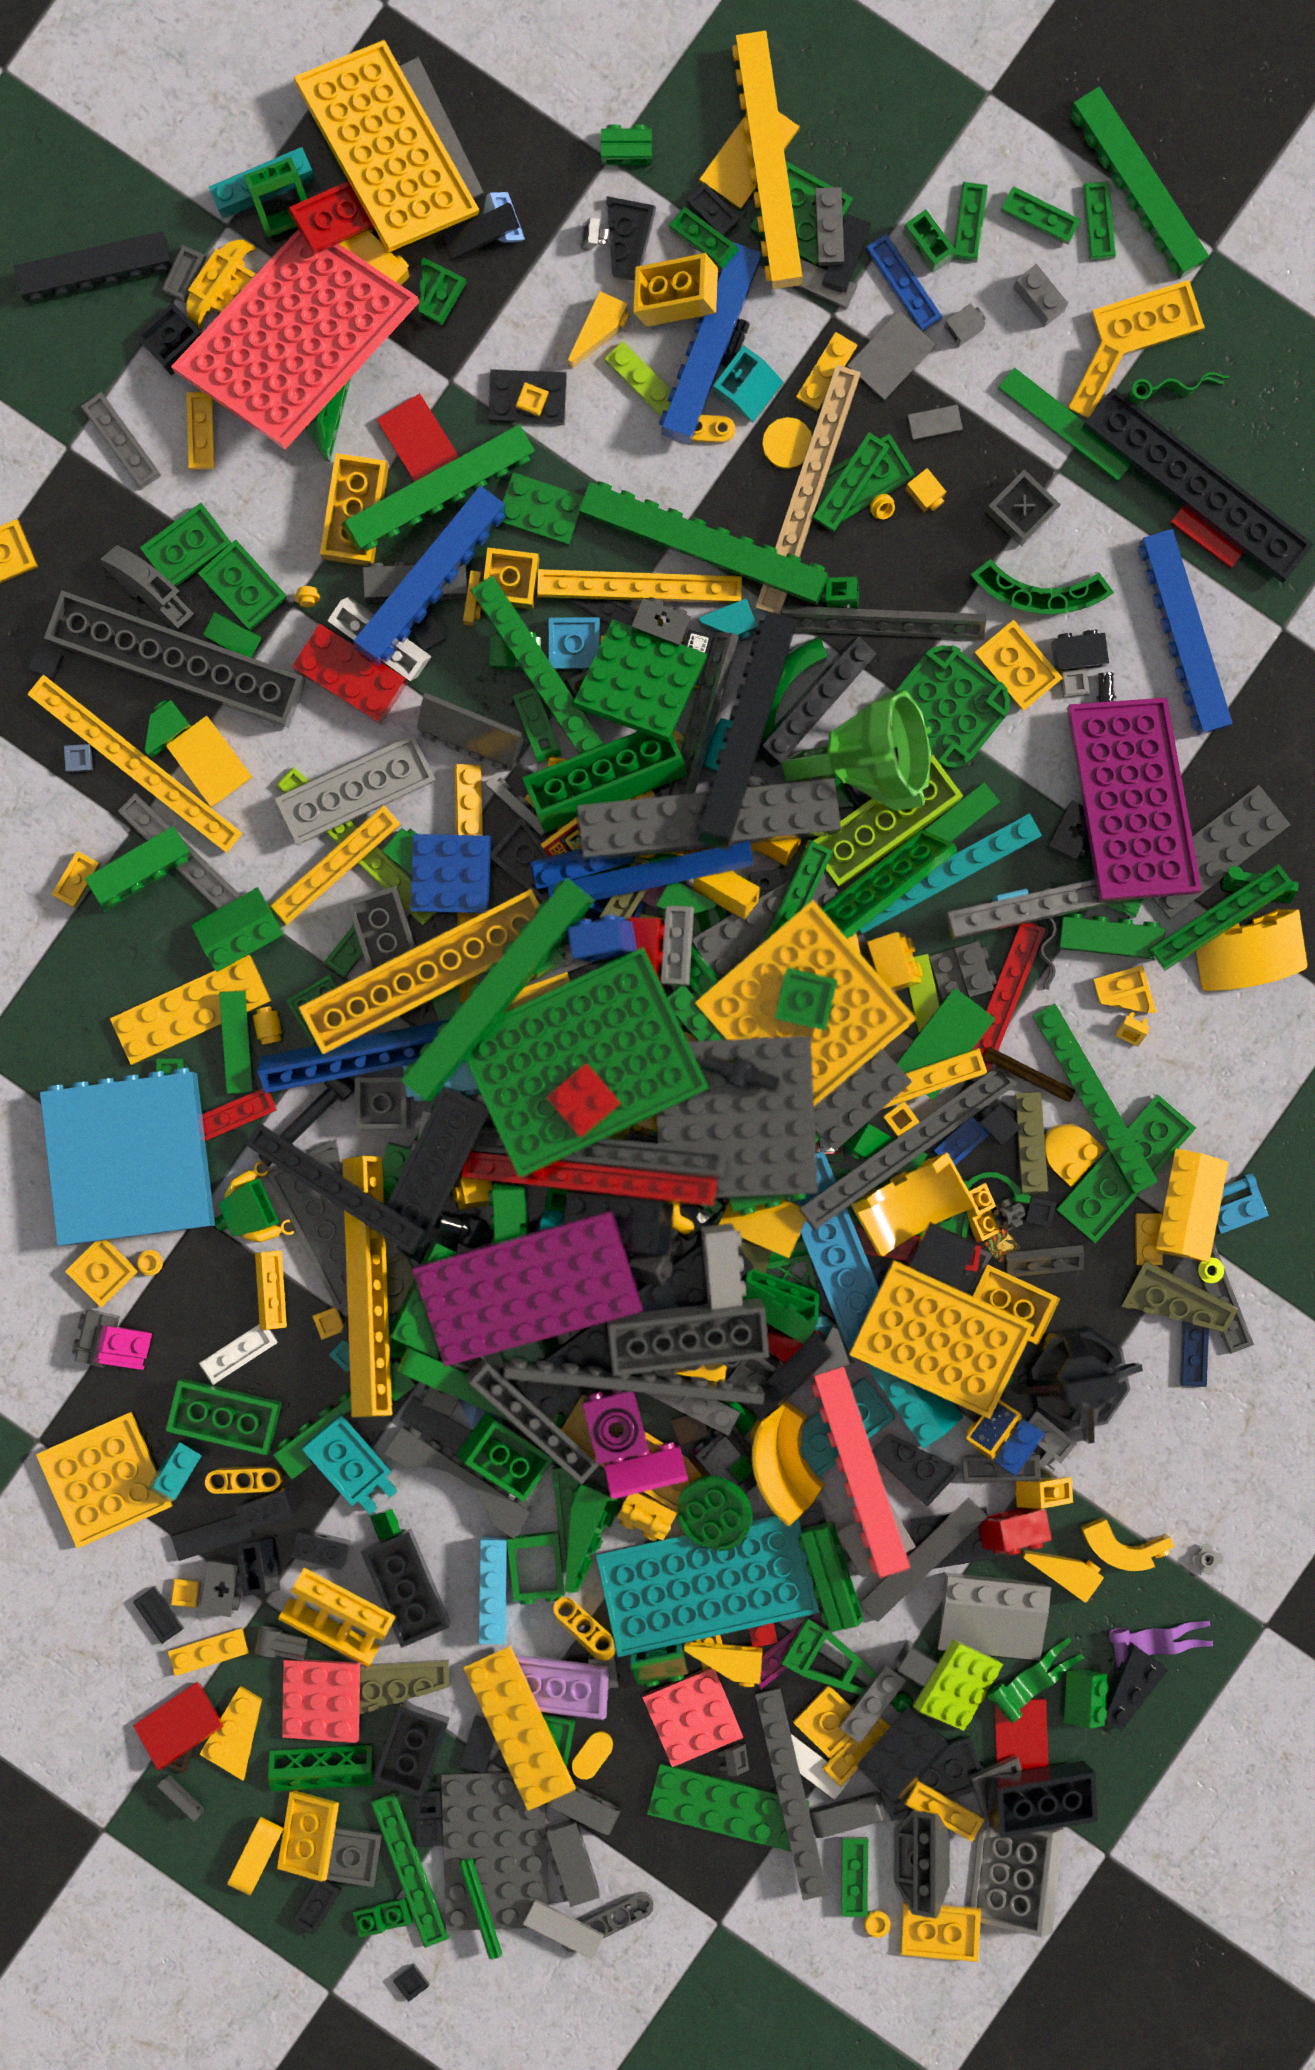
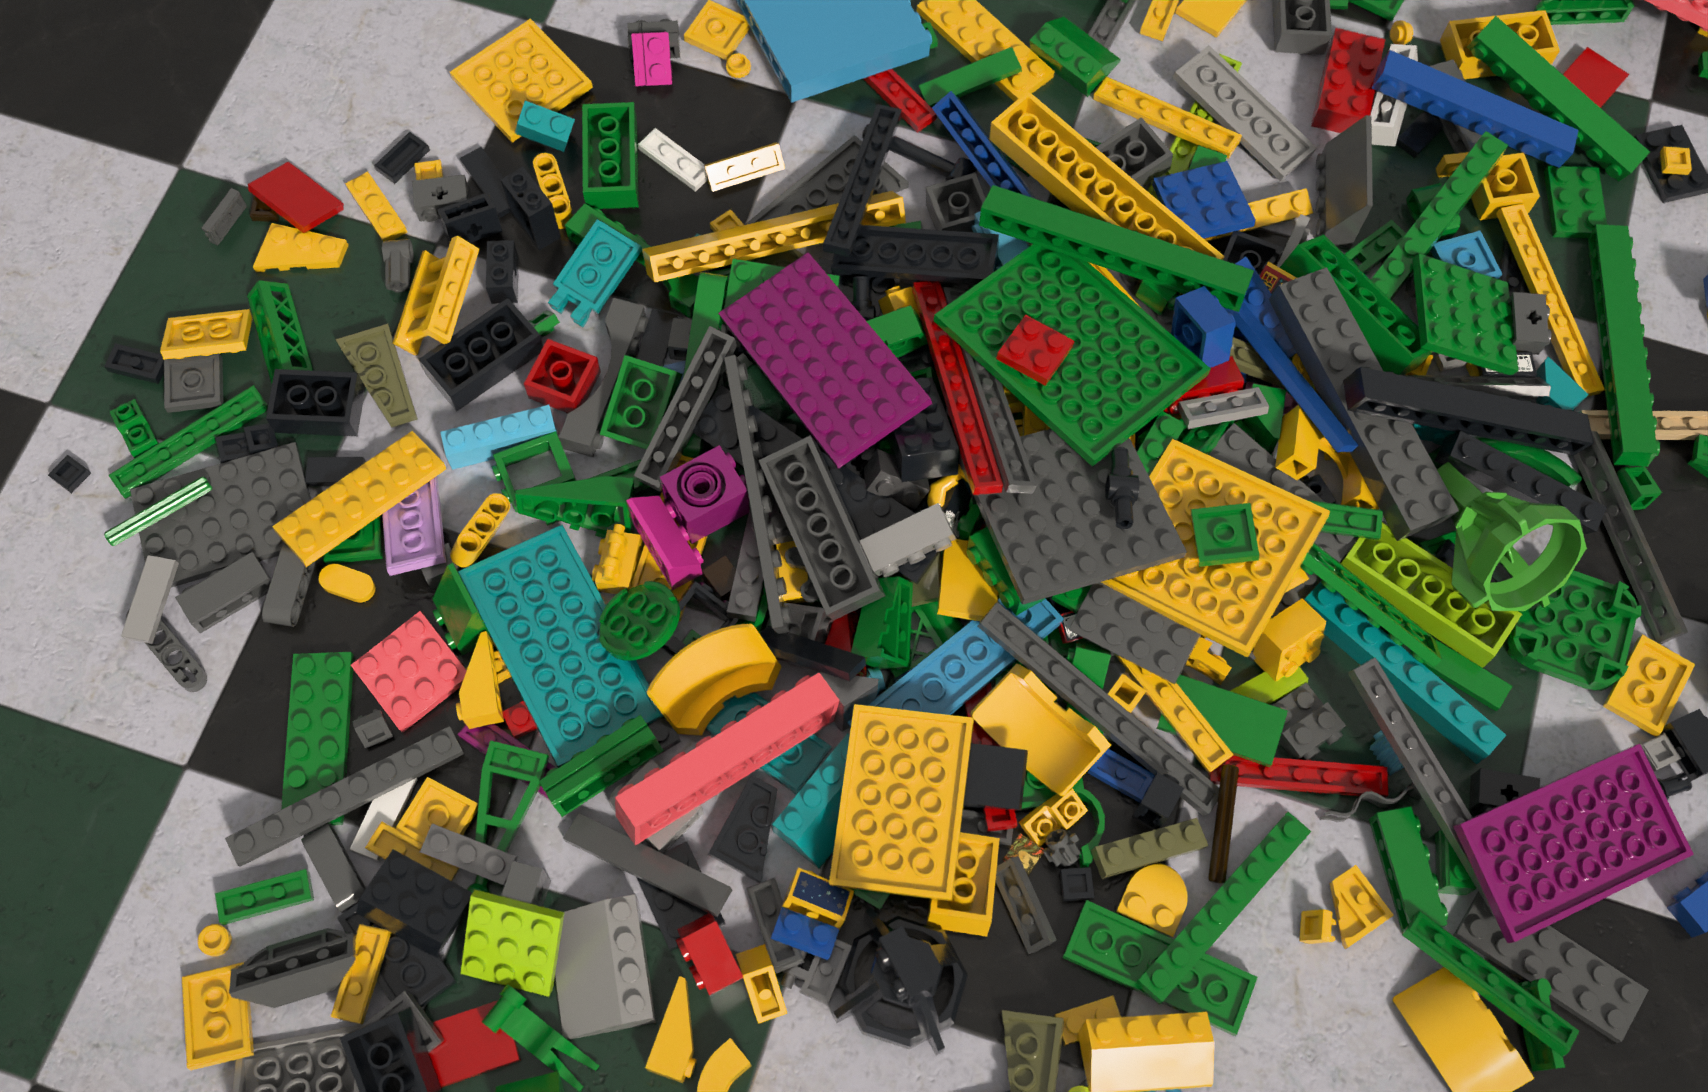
camera: 70 degrees right, 20 degrees down
green torso [214,1161,295,1242] -> none
yellow beam [227,1817,284,1896] -> none
yellow brick [252,1006,282,1045] -> none
coral plate [282,1658,360,1743] -> none
none -> red brick [524,339,601,413]

